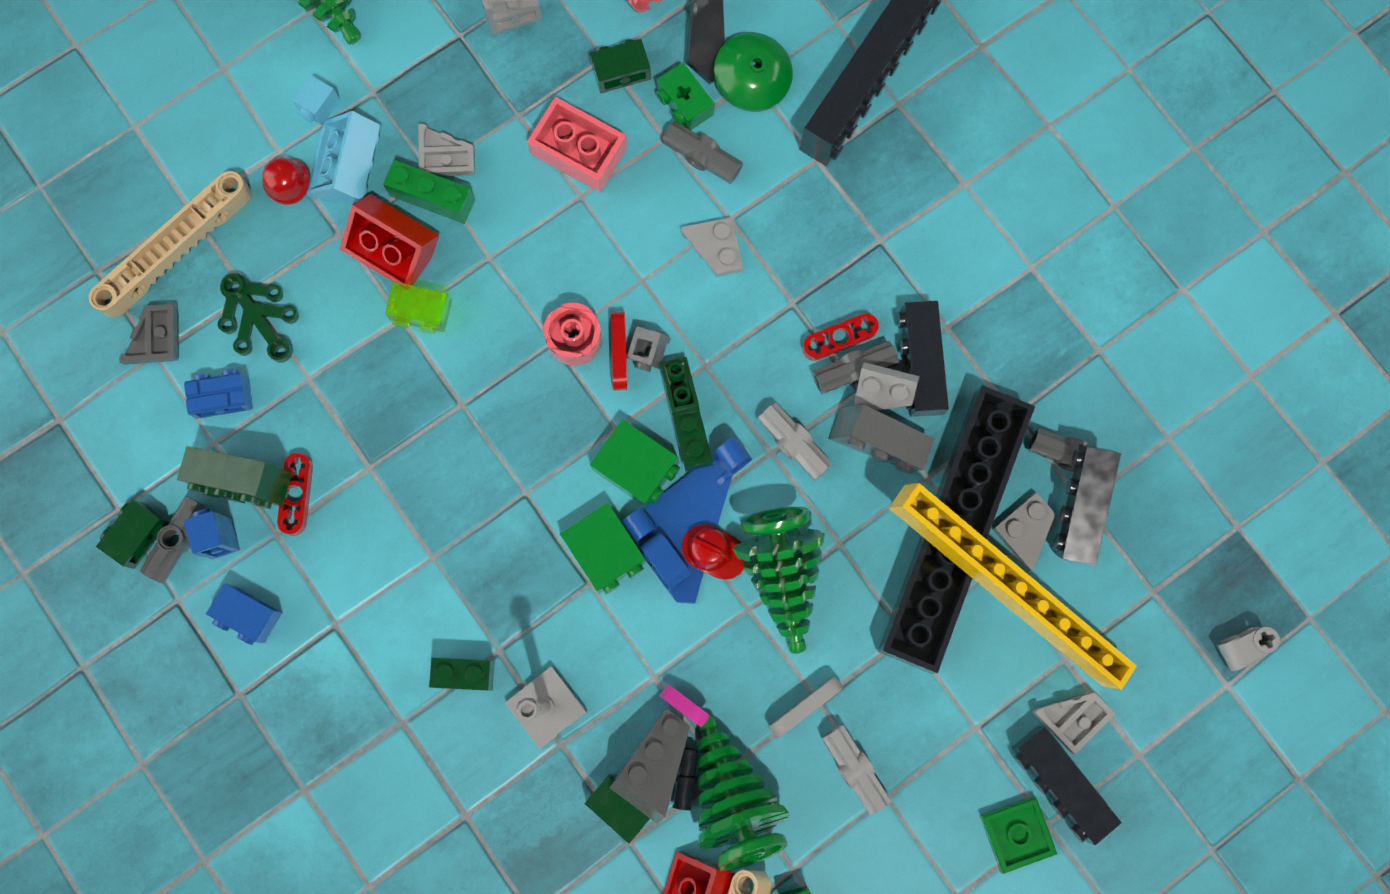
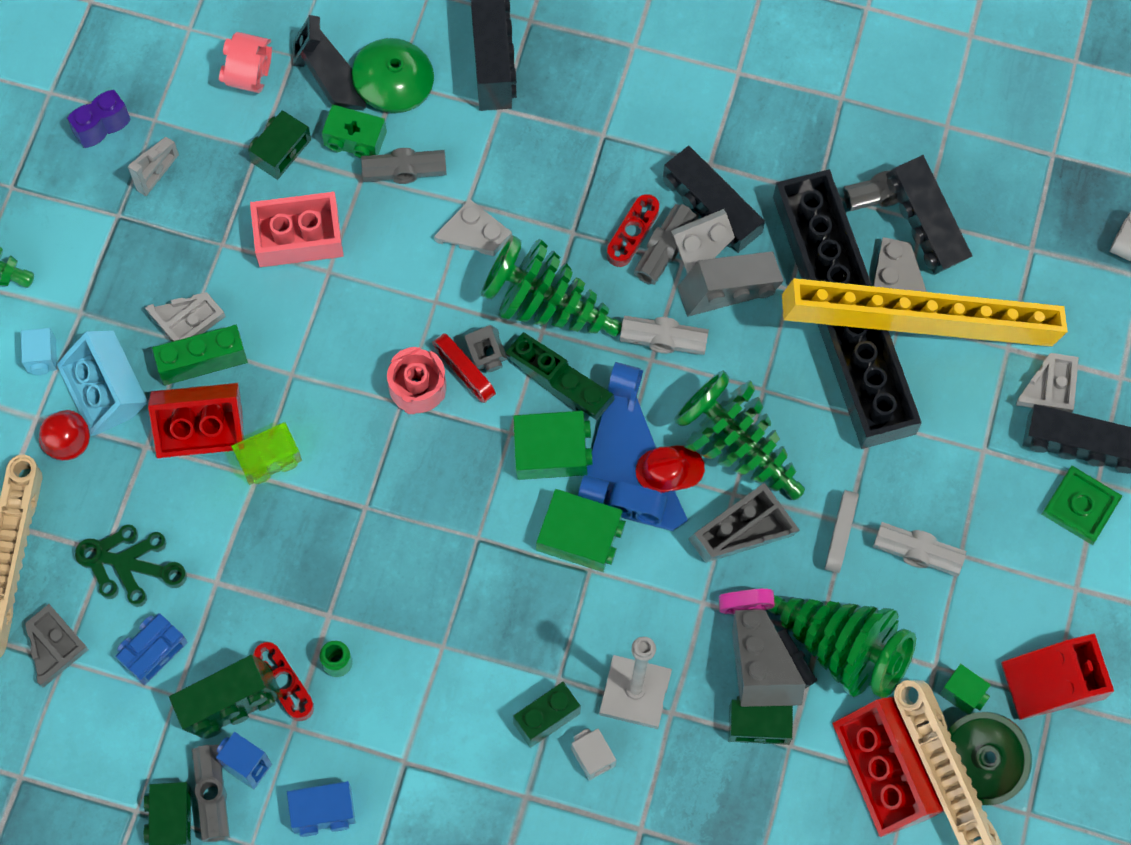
camera: 35 degrees left, 10 degrees down
none -> green brick [319,641,352,677]
none -> green plant [481,235,622,337]
none -> light grey brick [571,728,617,781]
none -> dark grey wedge [689,483,800,563]

